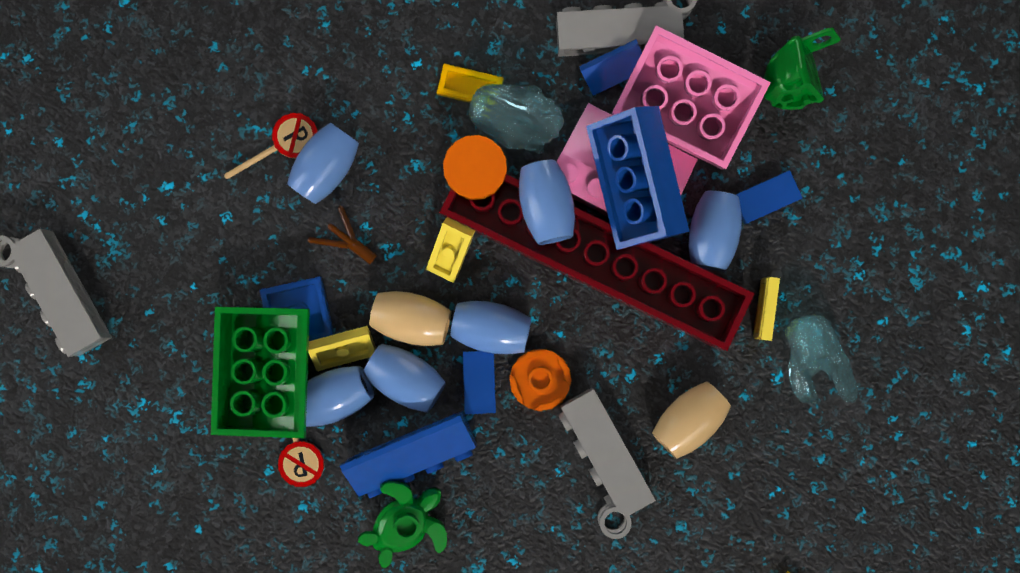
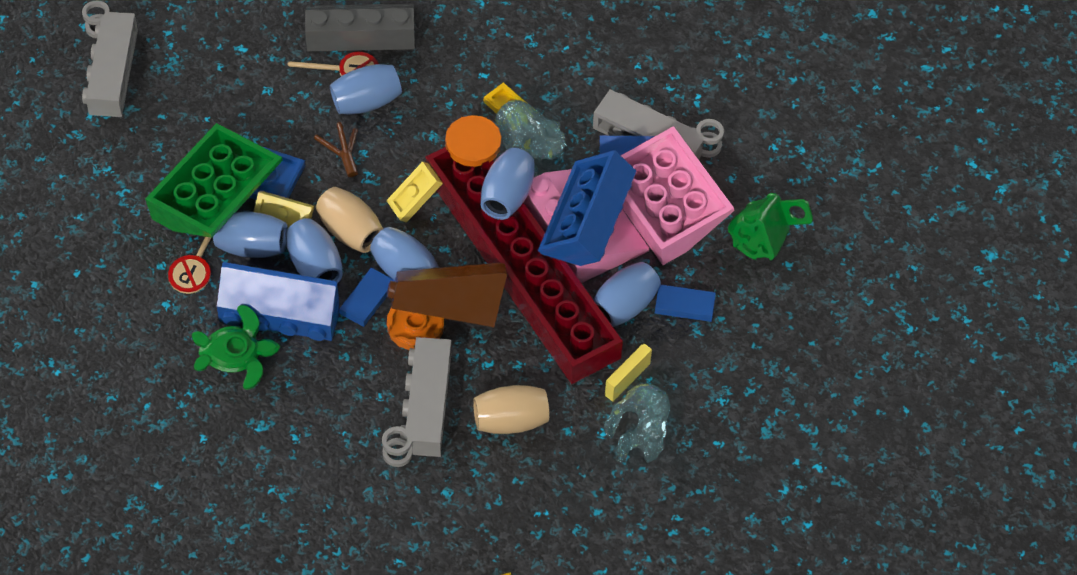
camera: 30 degrees right, 30 degrees down
none -> dark grey slope [305,4,415,52]
none -> reddish brown slope [387,263,507,327]

